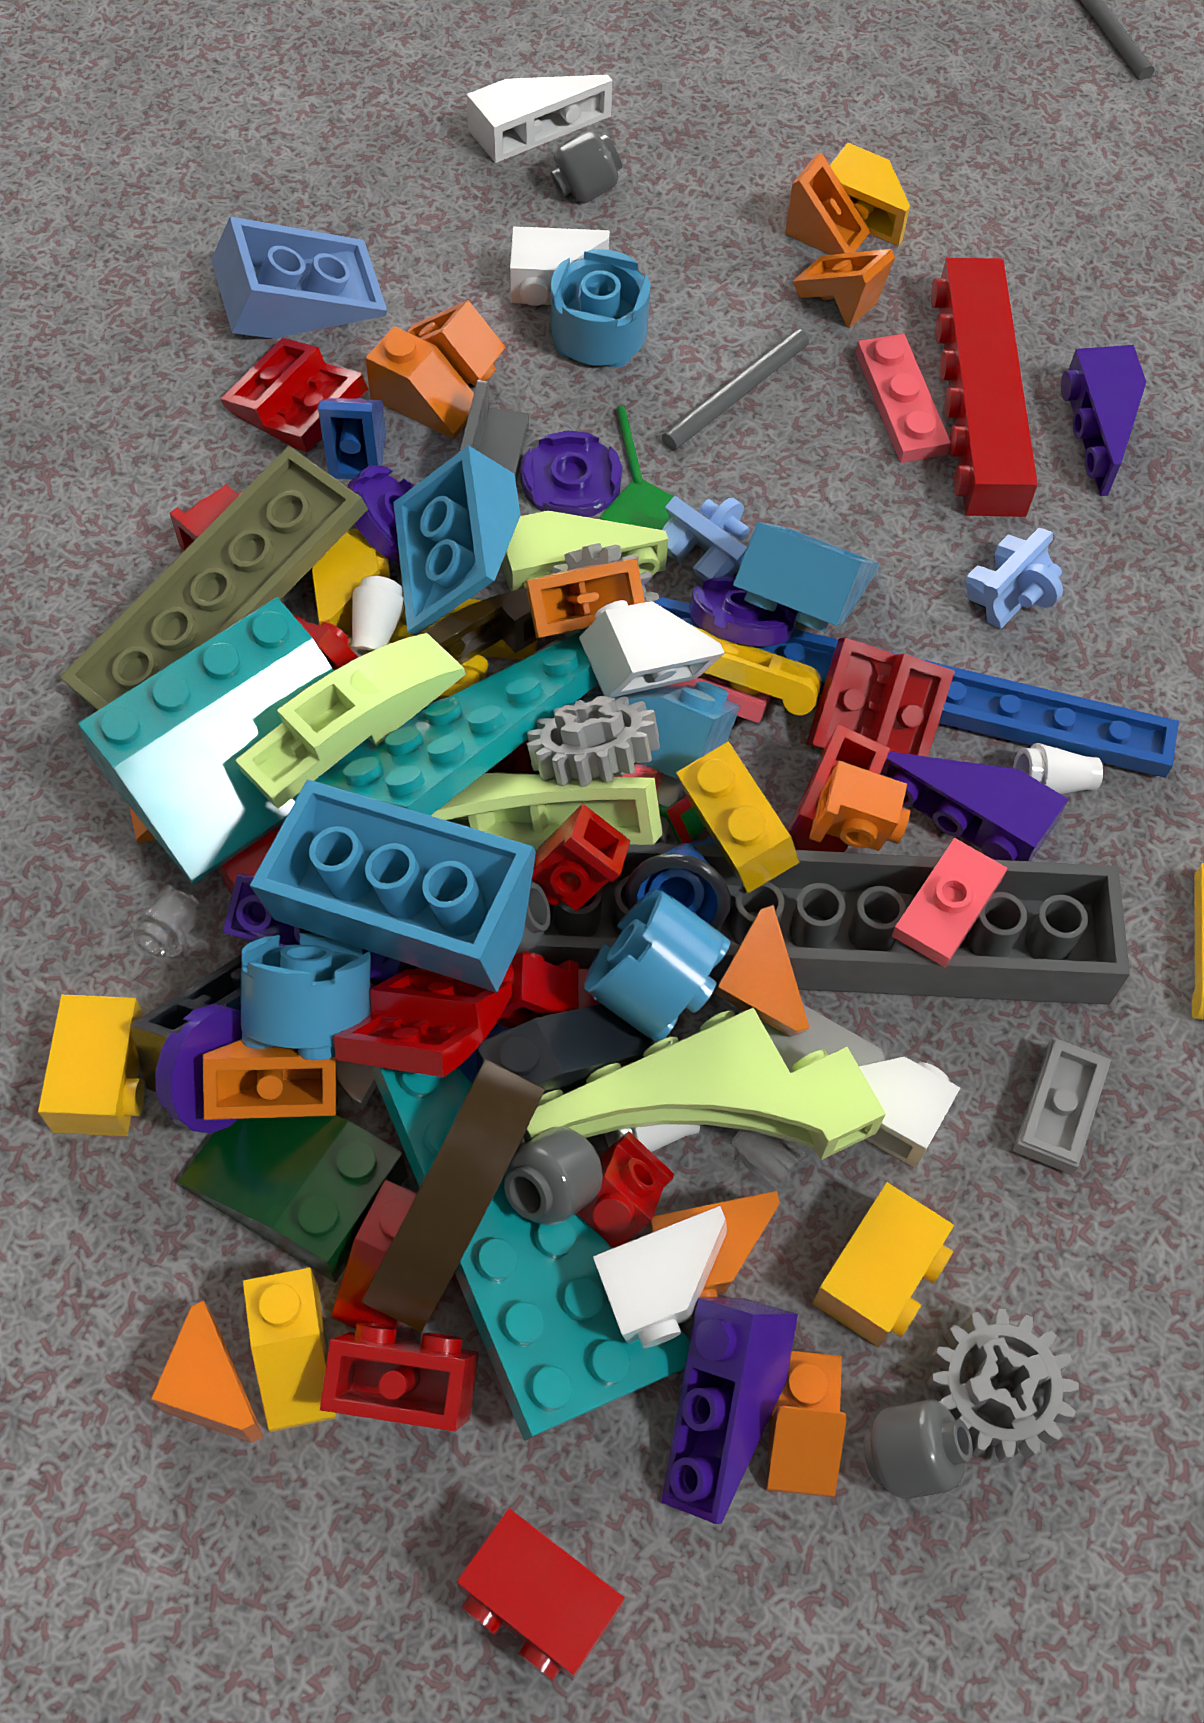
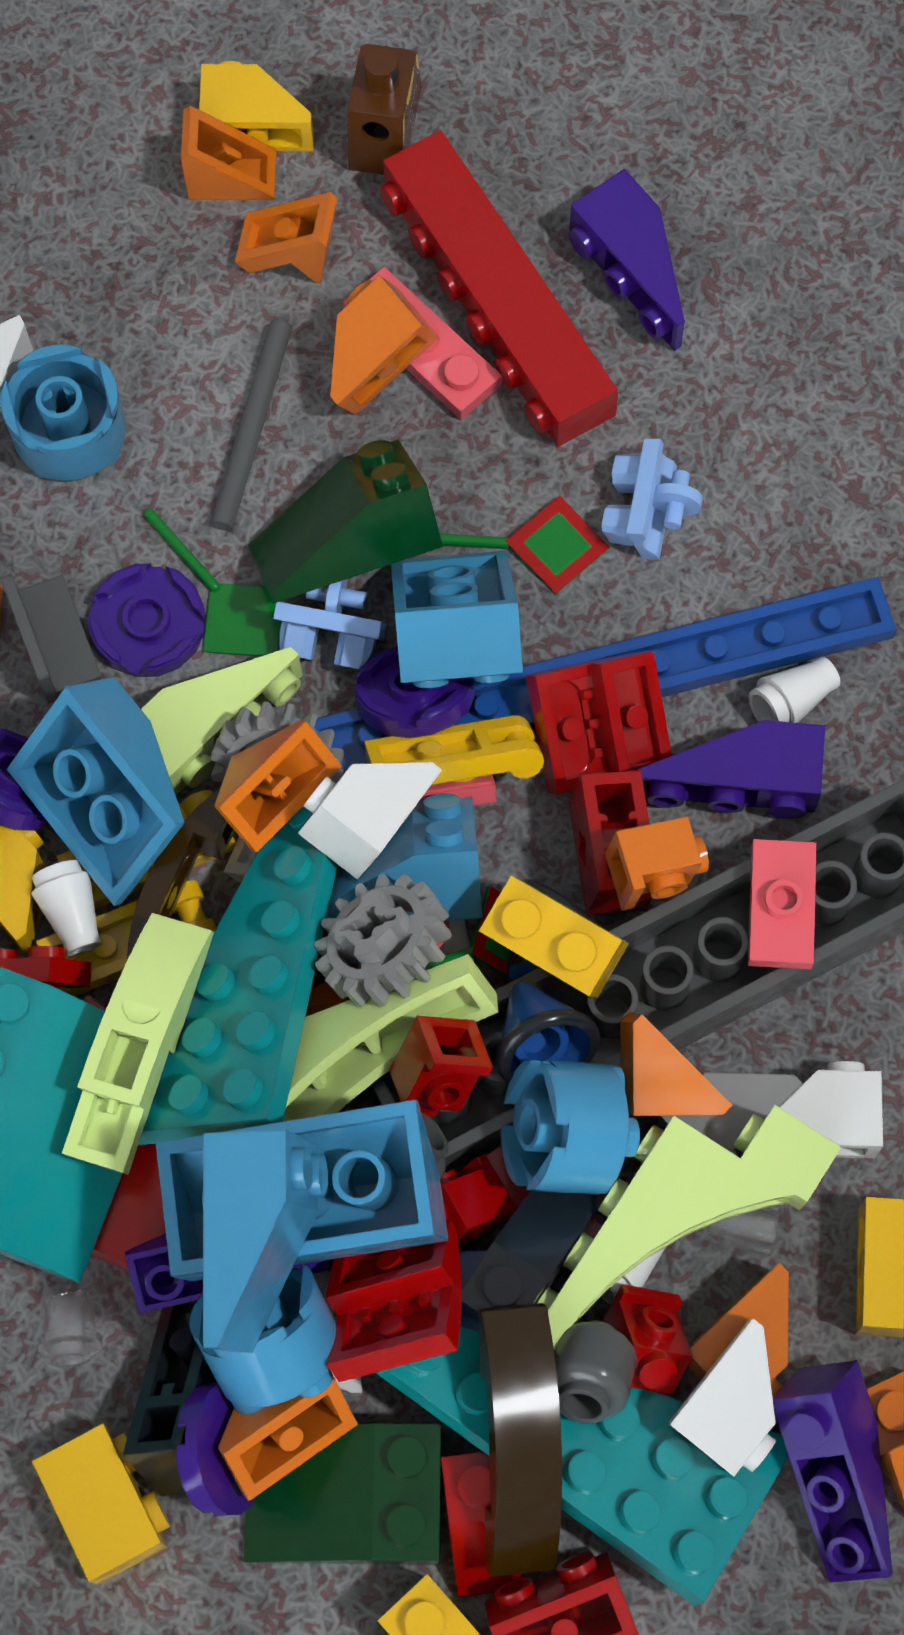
camera: 25 degrees left, 10 degrees up
none -> dark azure slope [203,1130,328,1353]
none -> dark green slope [248,439,443,604]
none -> orange slope [330,275,439,414]
none -> reddish brown torso [347,44,422,175]
none -> piece [440,495,610,595]

